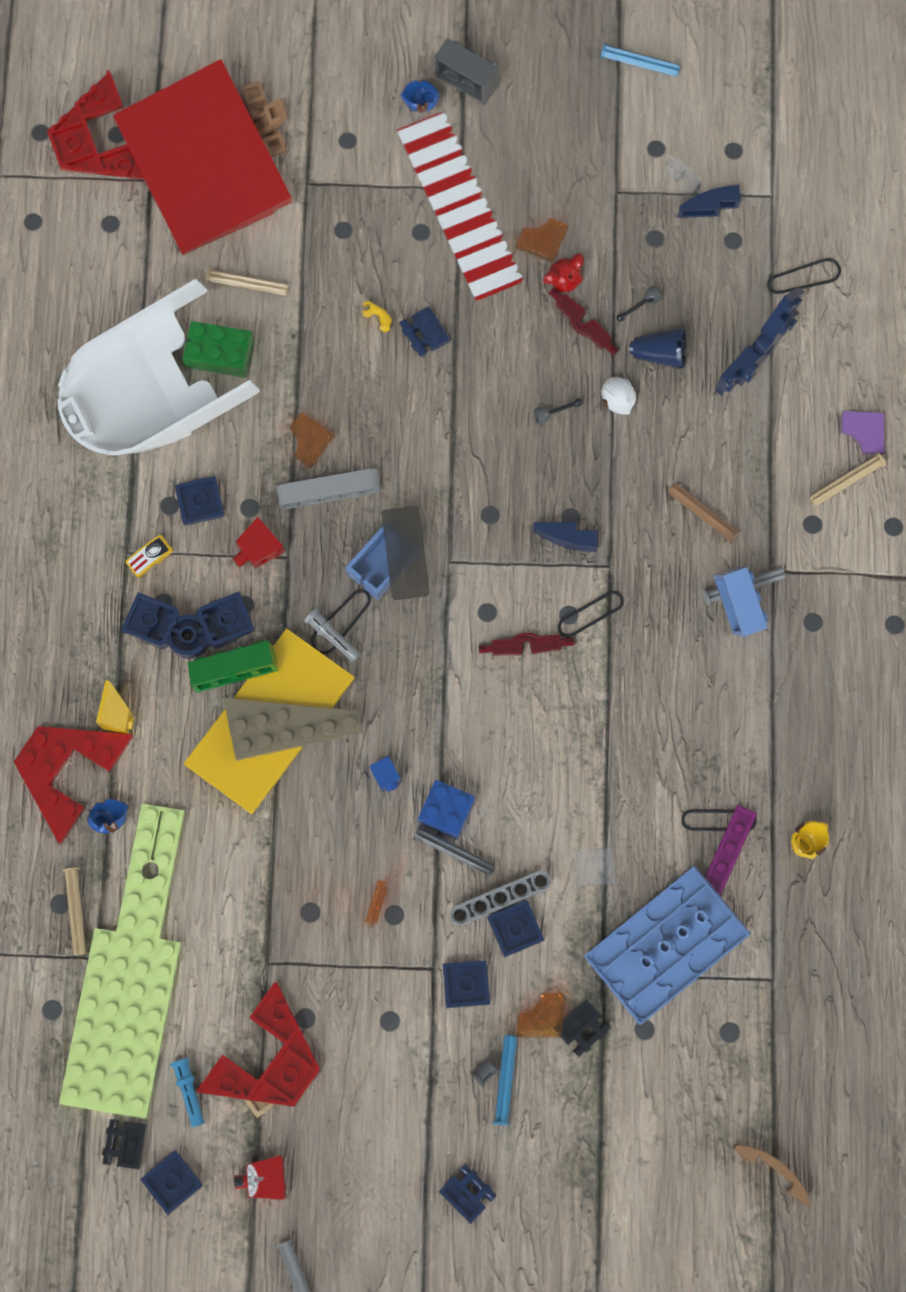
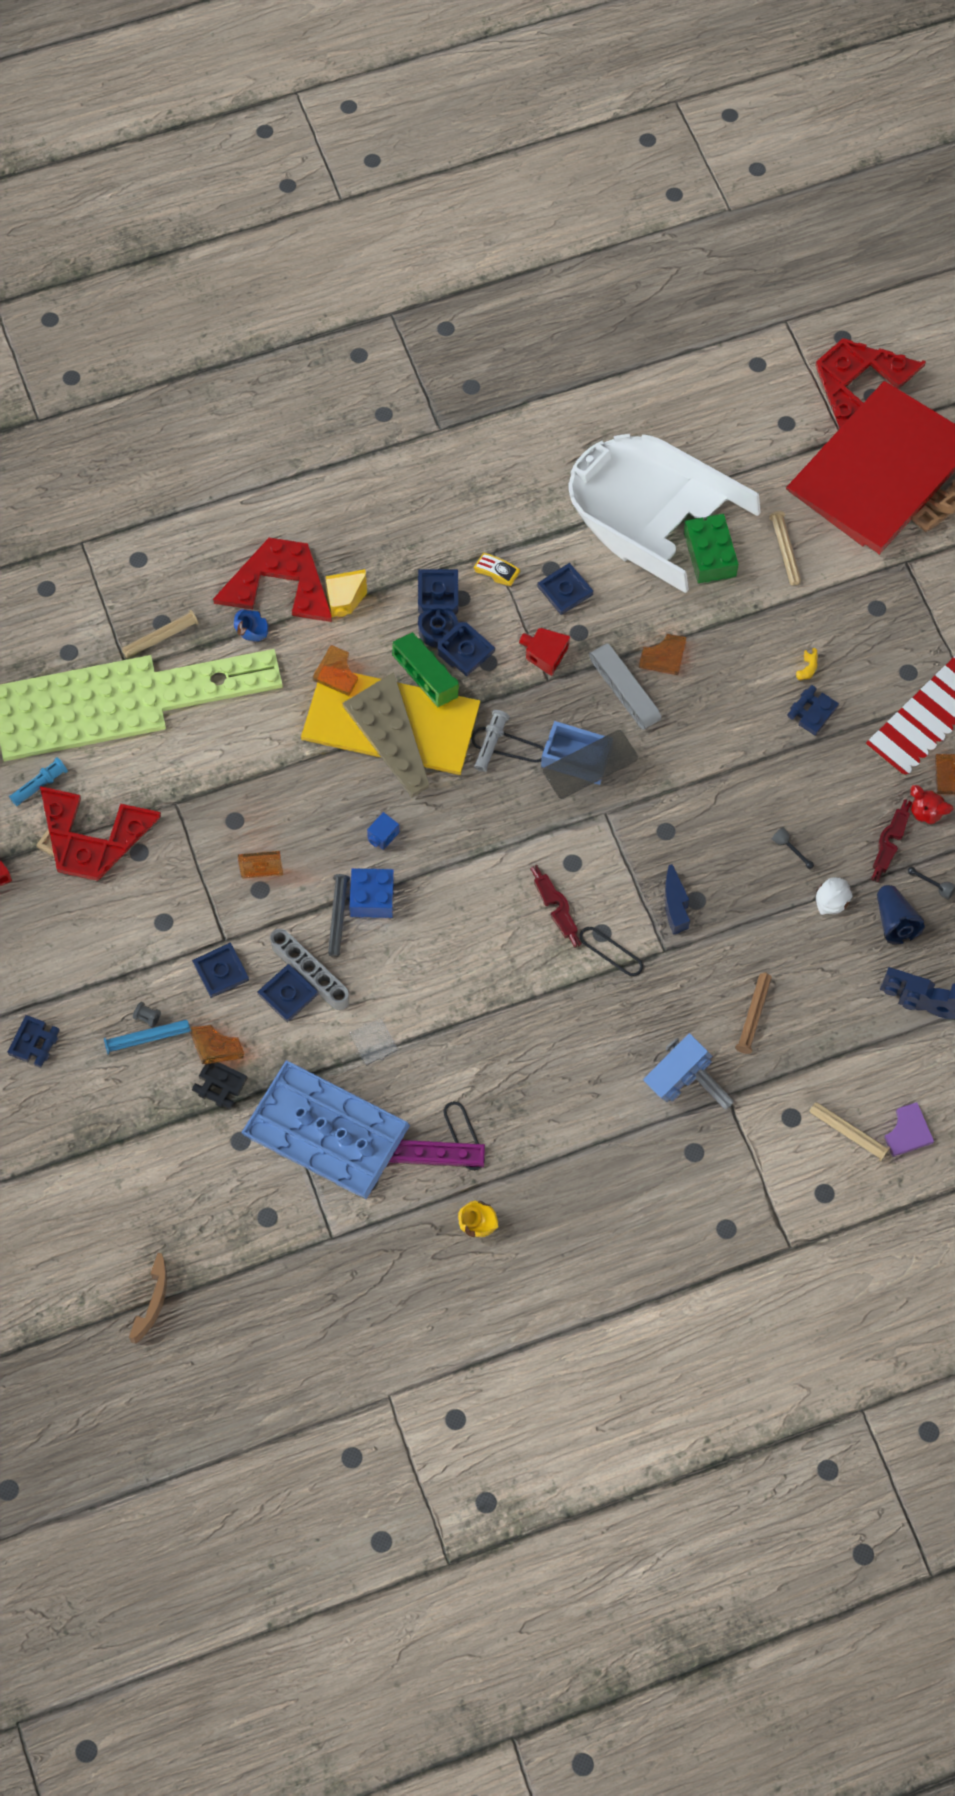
camera: 65 degrees right, 10 degrees down
none -> clear orange tile [312,645,358,696]

